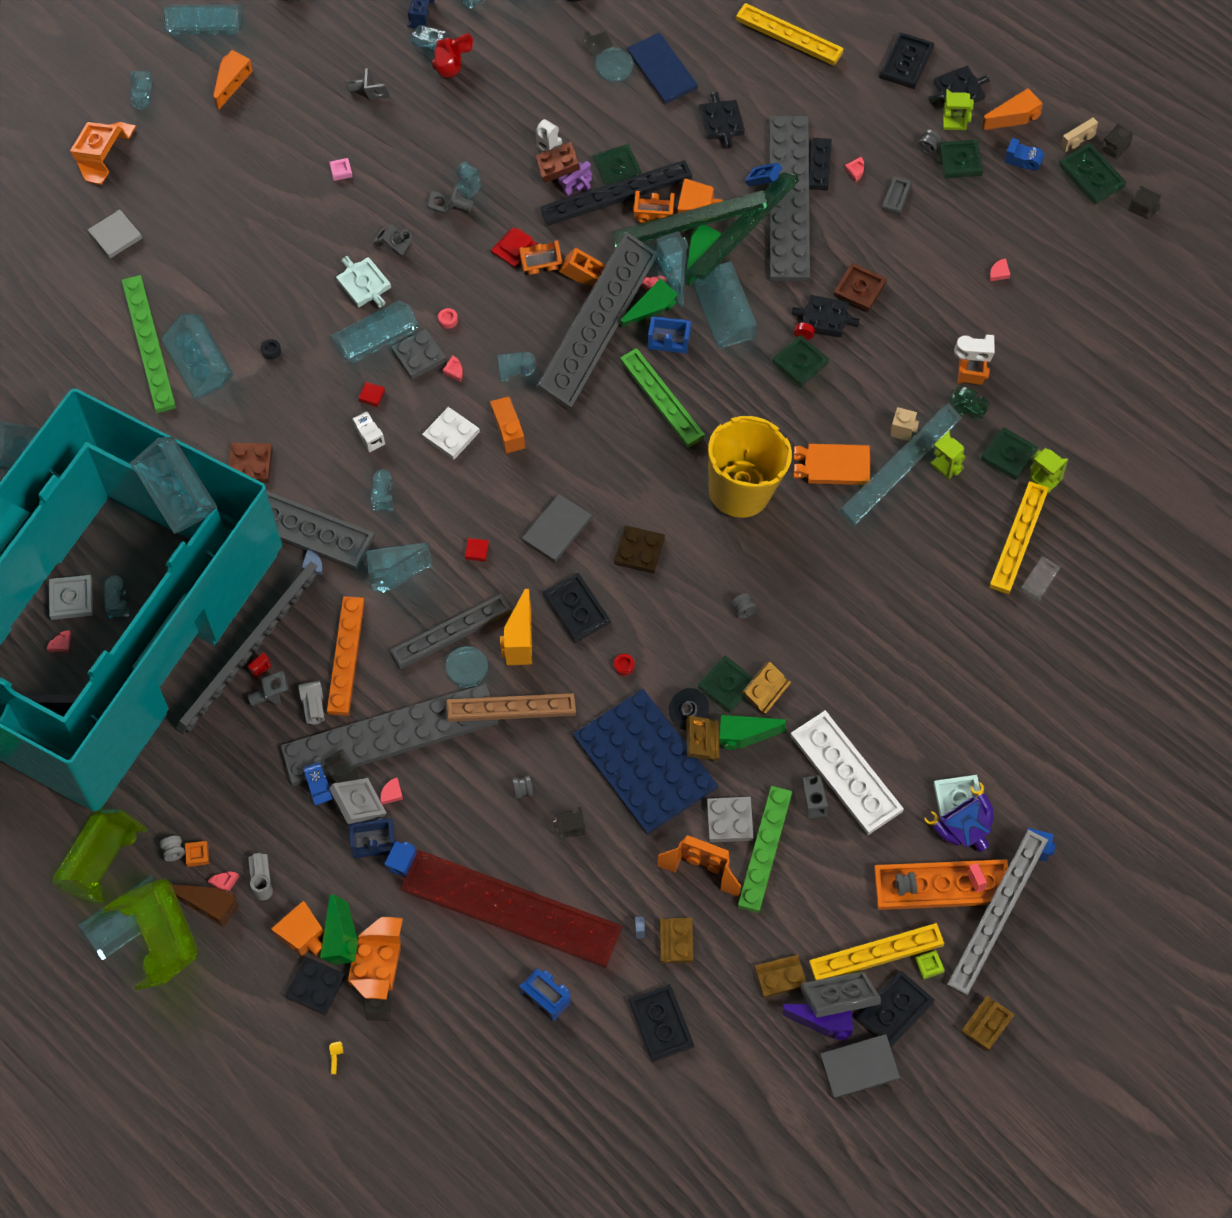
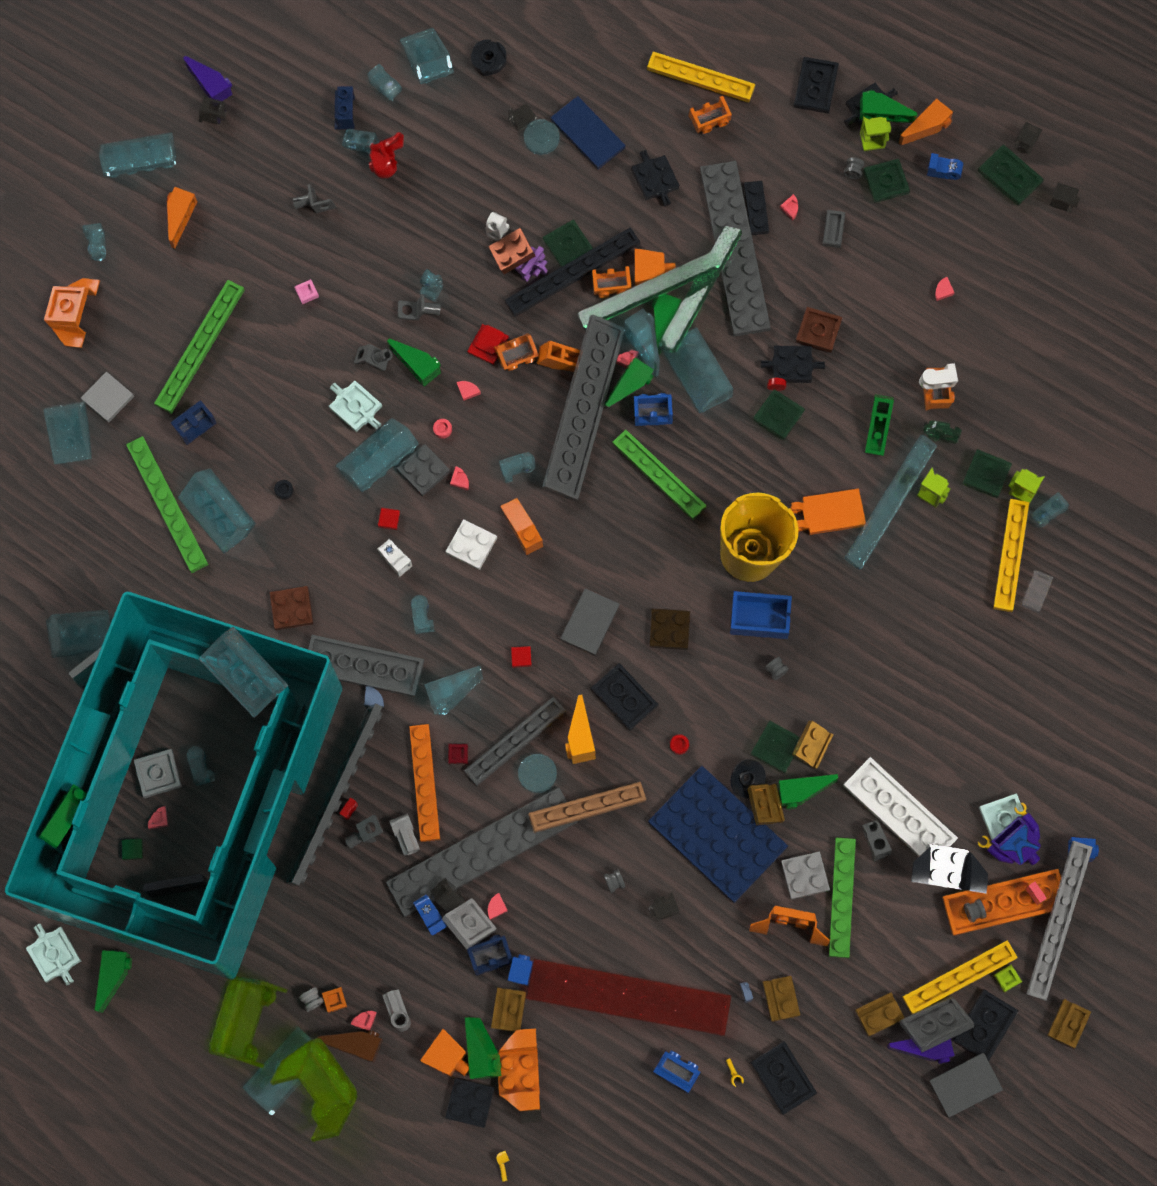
camera: 10 degrees left, 10 degrees up
blue plate [744,162,783,186] -> none
tan brick [890,407,919,441] -> none
tan plate [1061,118,1098,152] -> none
none -> clear light blue slope [43,401,92,465]
none -> dark green tile [122,839,143,860]
none -> bright green plate [154,280,245,414]
none -> dark blue window [170,400,217,445]
none -> green slope [387,338,441,386]
none -> dark red tile [448,744,468,764]
none -> coral tile [456,381,481,401]
none -> pearl gold plate [491,988,526,1032]
none -> orange window [688,96,732,134]
none -> yellow hand [726,1058,744,1087]
none -> blue piece [730,591,792,639]
none -> green slope [860,91,917,123]
none -> green slope [865,394,894,456]
none -> piece [911,844,988,894]
none -> clear light blue leg [1031,492,1069,528]

